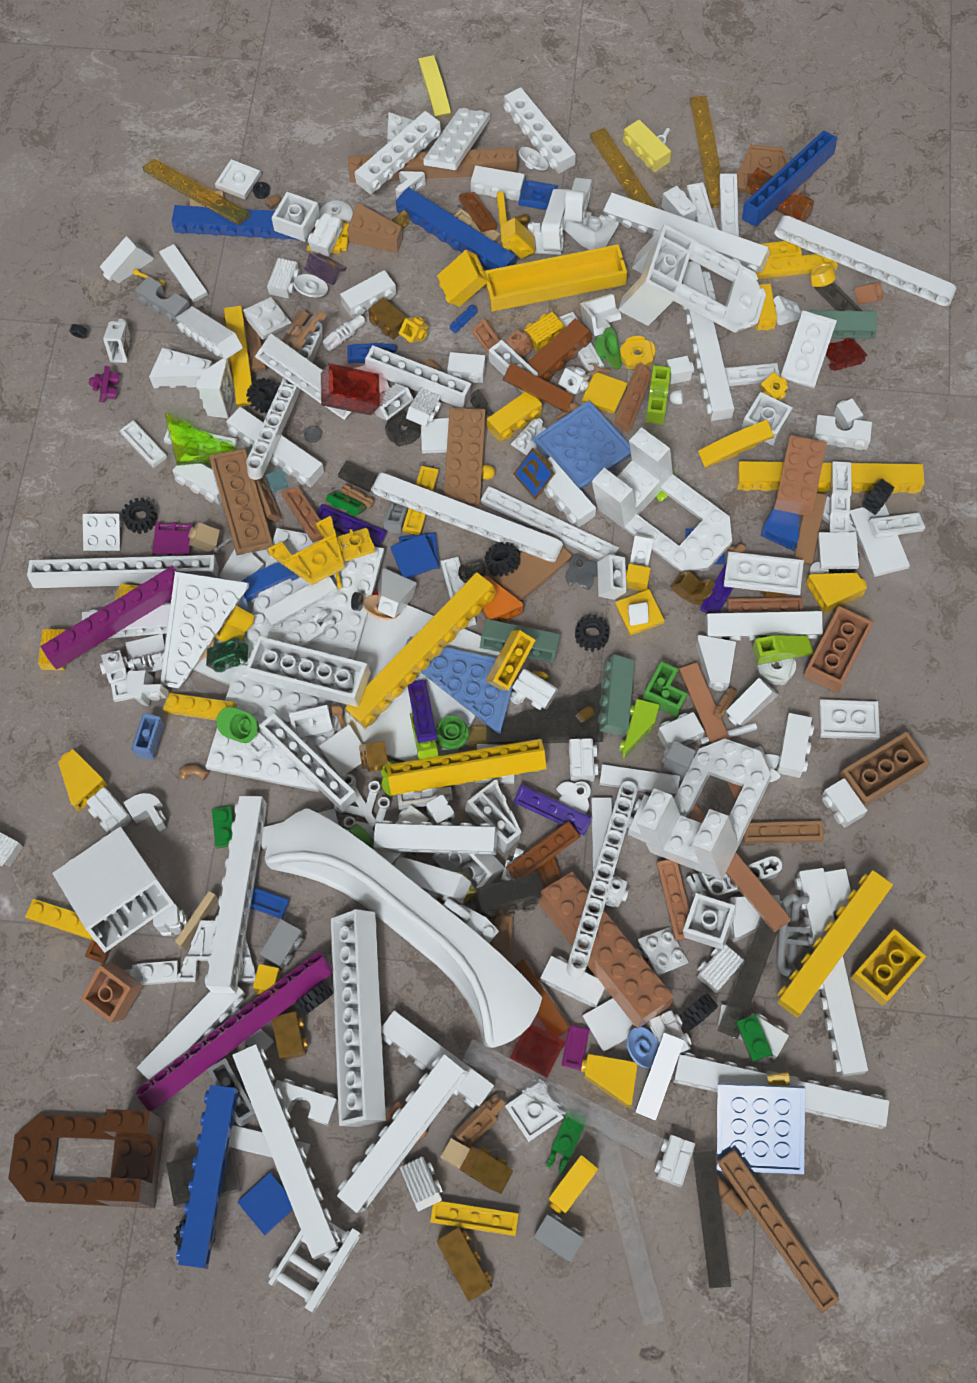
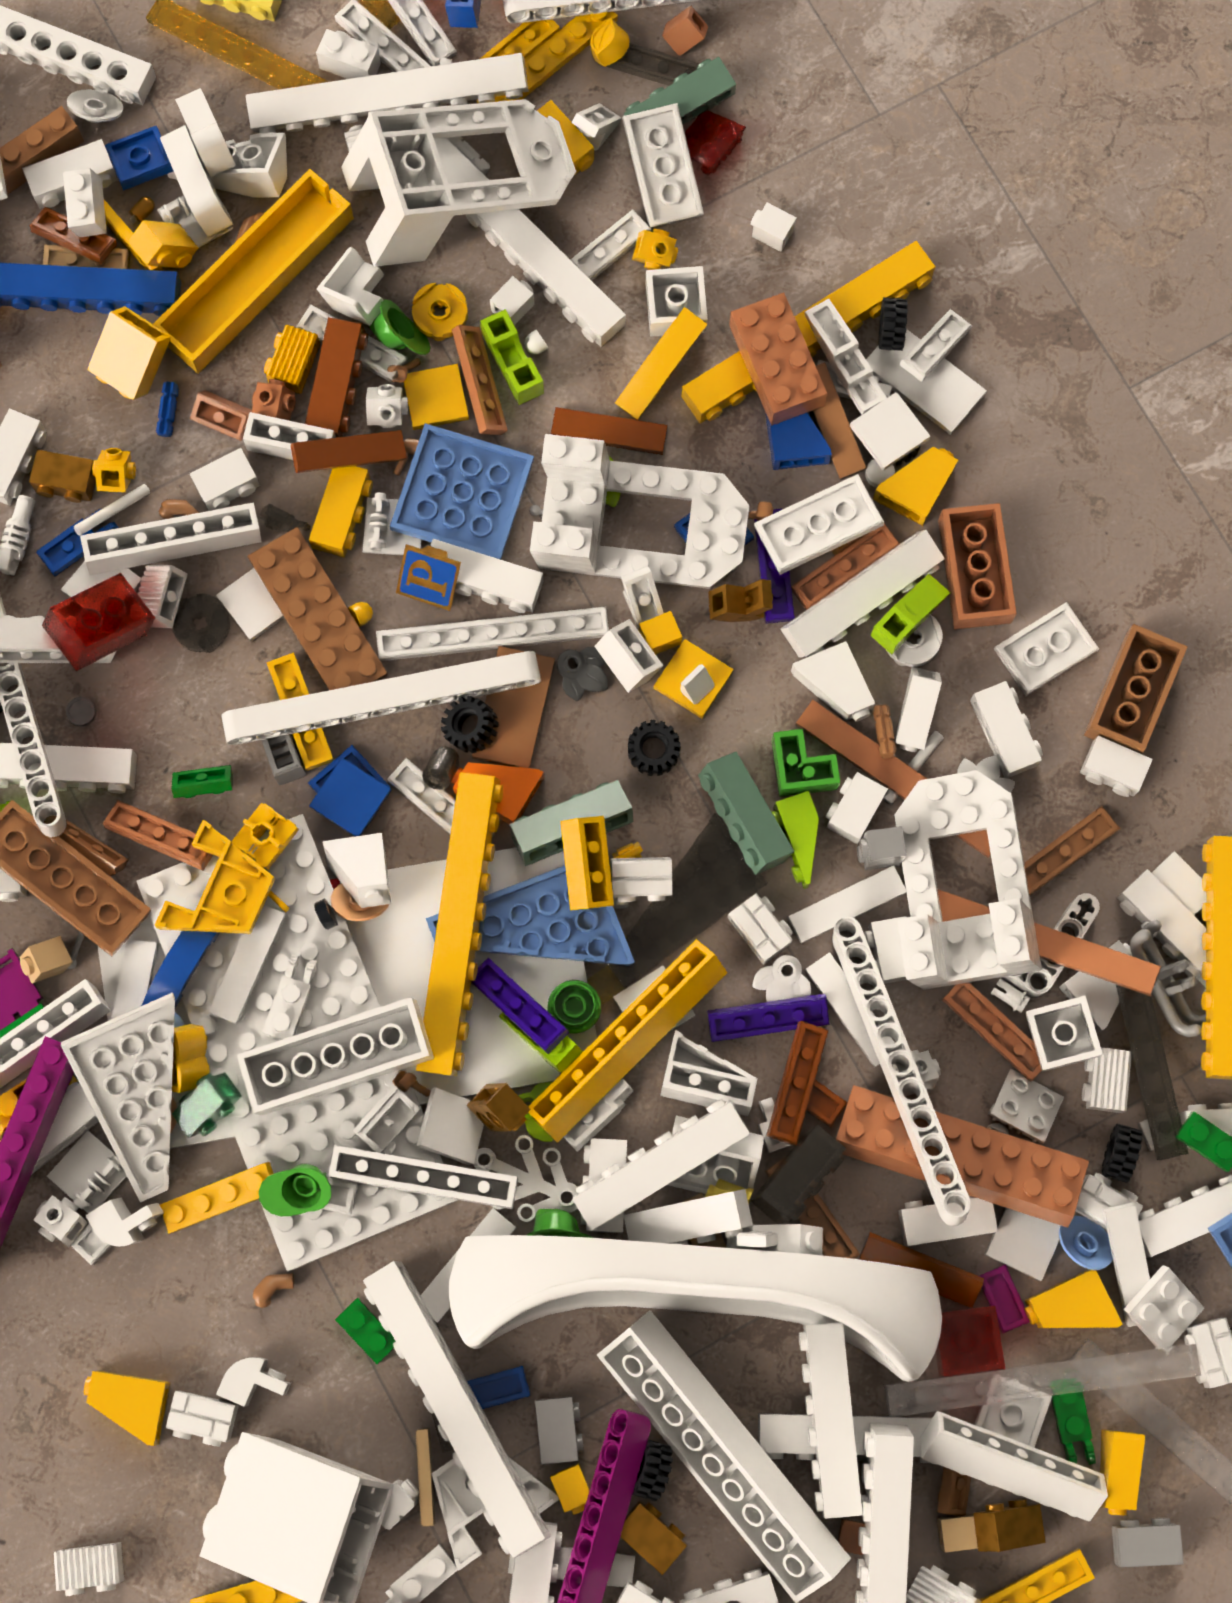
camera: 40 degrees left, 10 degrees up
medium blue brick [131,713,165,760] -> none
clear light blue tile [265,469,289,493] -> none
dark purple tile [317,504,387,548] -> none
clear smoke plate [338,461,378,492] -> none
medium nougat axle [341,484,374,508] -> none
white brick [406,388,441,427] -> none
white brick [426,795,455,826] -> none
pearl gold piece [576,706,595,723] -> none
white arch [813,415,872,450] -> none
none -> white brick [63,168,107,237]
none -> white bar [74,484,150,536]
none -> dark orange tile [551,407,668,455]
none -> white brick [799,1322,863,1519]
none -> white brick [920,1411,1108,1522]
none -> white plate [1123,1265,1204,1353]

